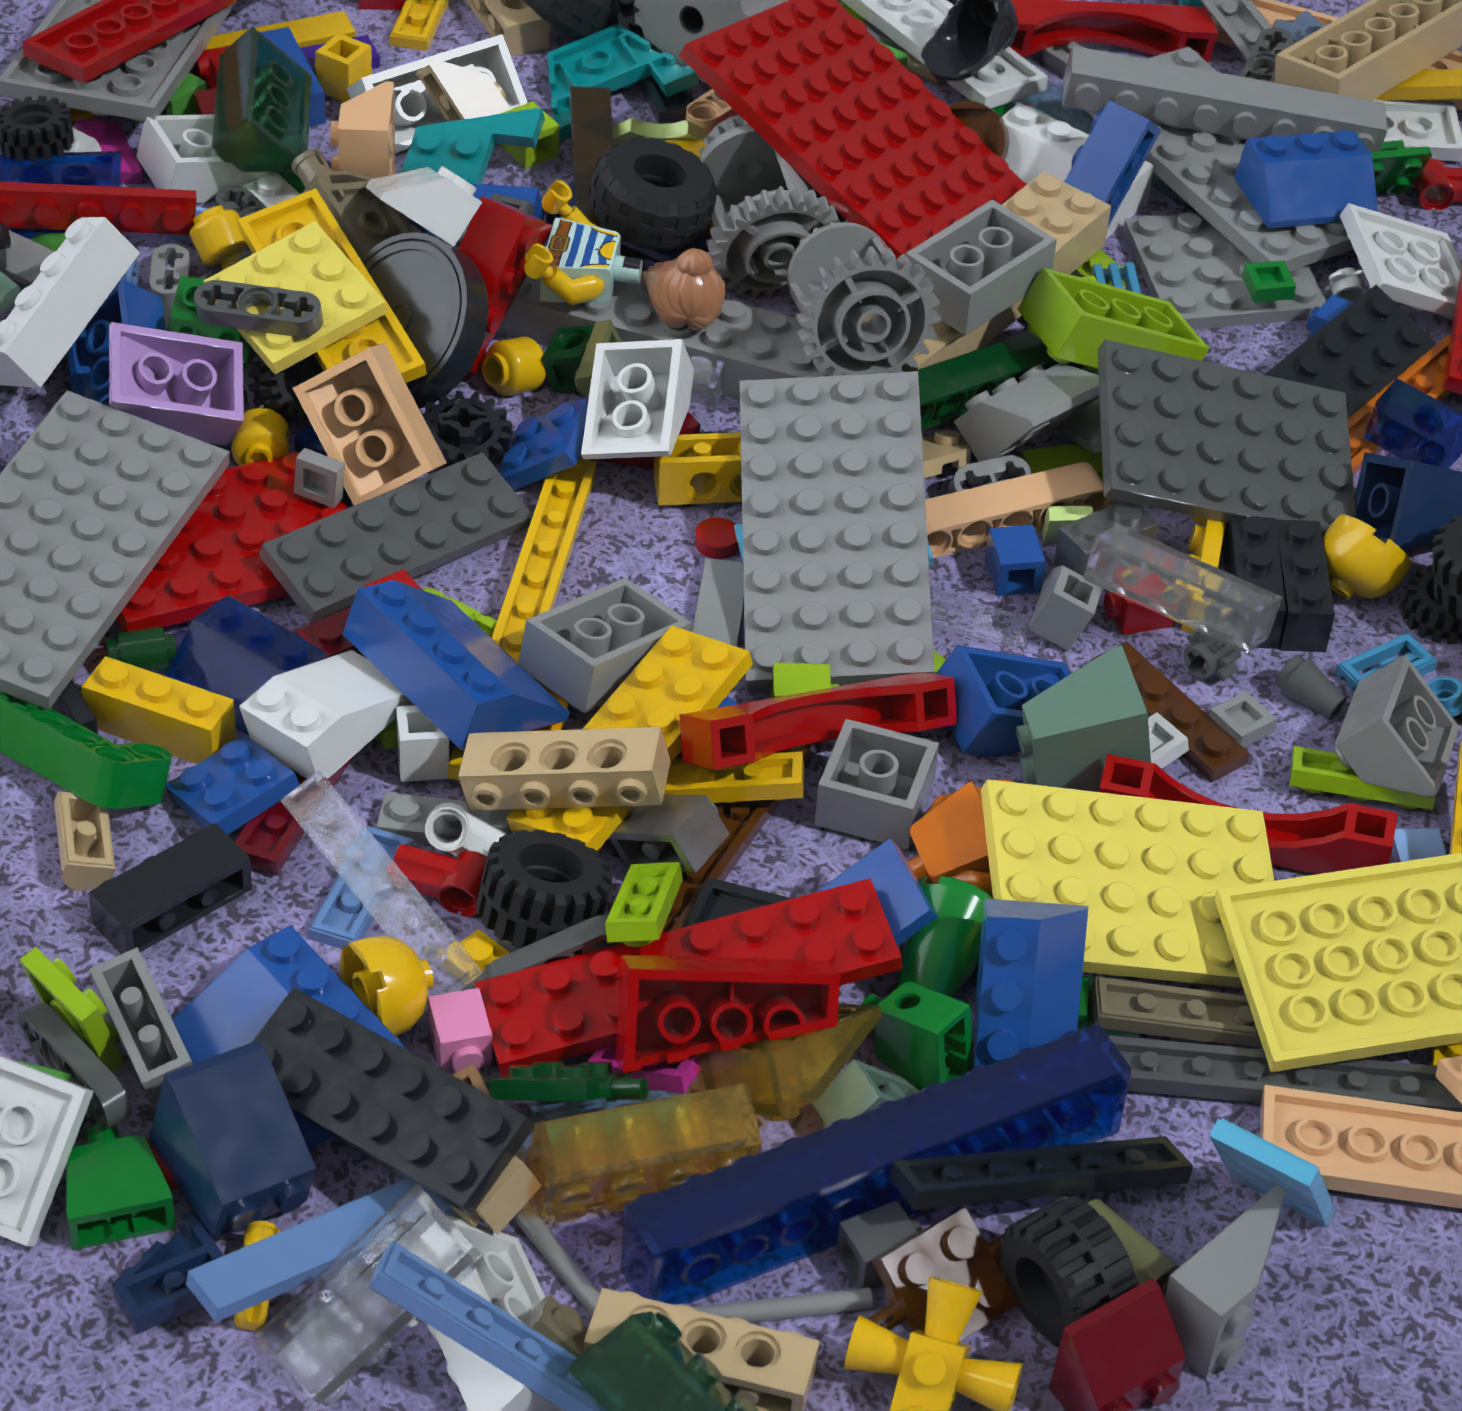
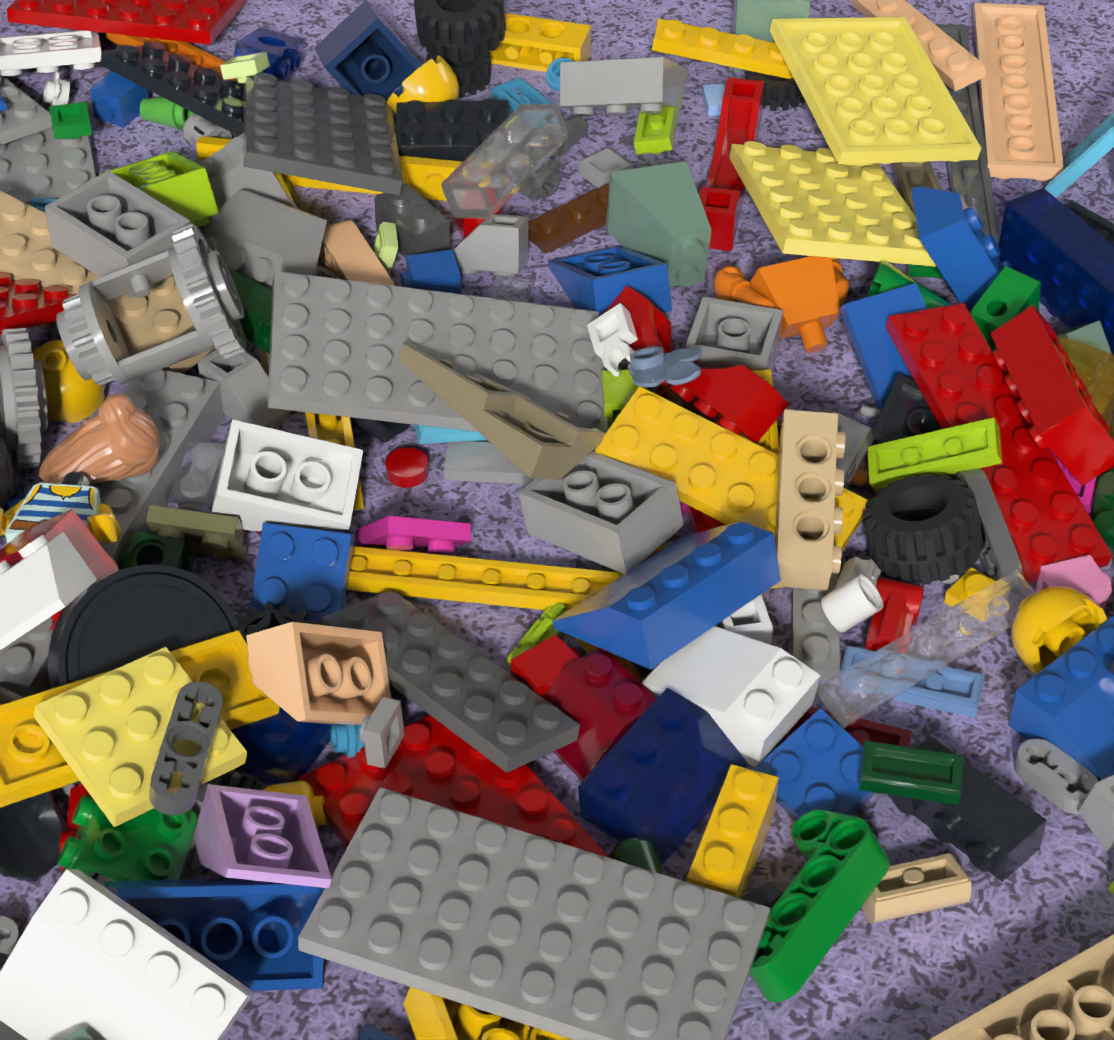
camera: 90 degrees left, 0 degrees up
none -> yellowish green plate [220,52,270,83]
none -> dark pink wing [355,516,471,554]
none -> dark tan wedge [398,343,605,480]
none -> white plate [587,303,638,377]
none -> sand blue plate [628,347,703,387]
none -> dark green tile [859,741,964,805]
none -> light grey beam [1014,739,1098,814]

